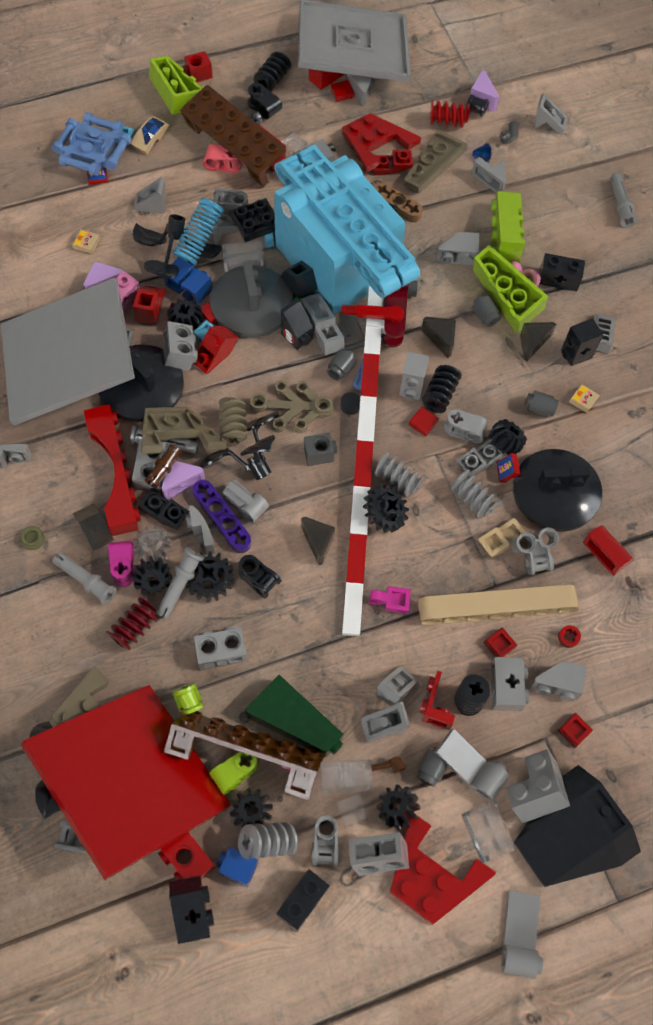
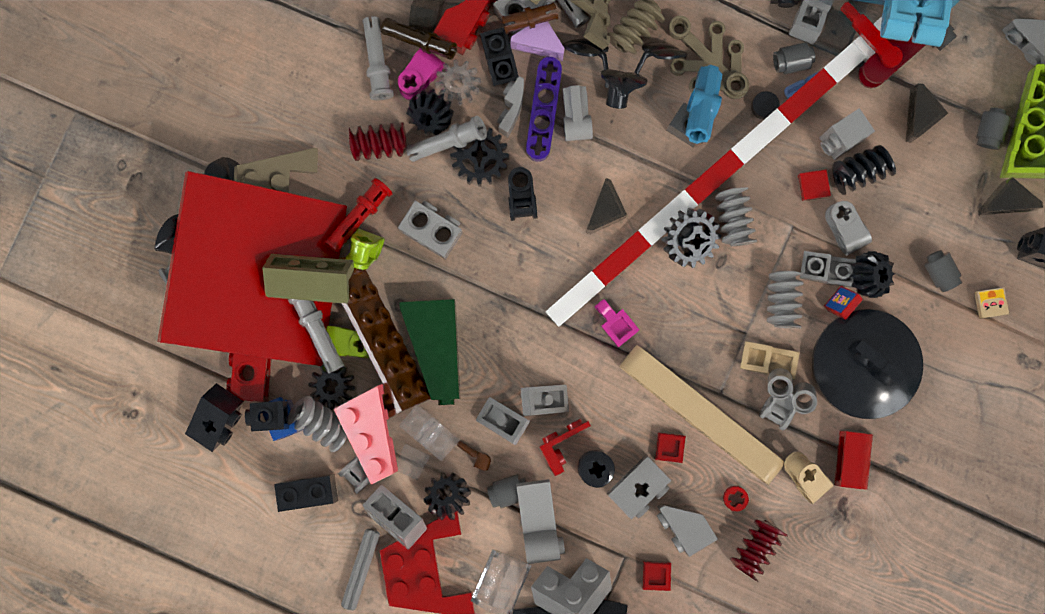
camera: 50 degrees right, 20 degrees up
none -> black brick [245,401,289,432]
none -> olive panel [263,254,354,303]
none -> light grey pin [288,299,345,374]
none -> red pin [324,178,393,253]
none -> coral wing [334,384,398,484]
none -> light grey axle [341,529,380,611]
none -> dark brown pin [381,18,457,60]
none -> dark azure piece [685,65,723,144]
none -> dark red piece [730,519,788,582]
none -> tan piece [784,452,833,504]

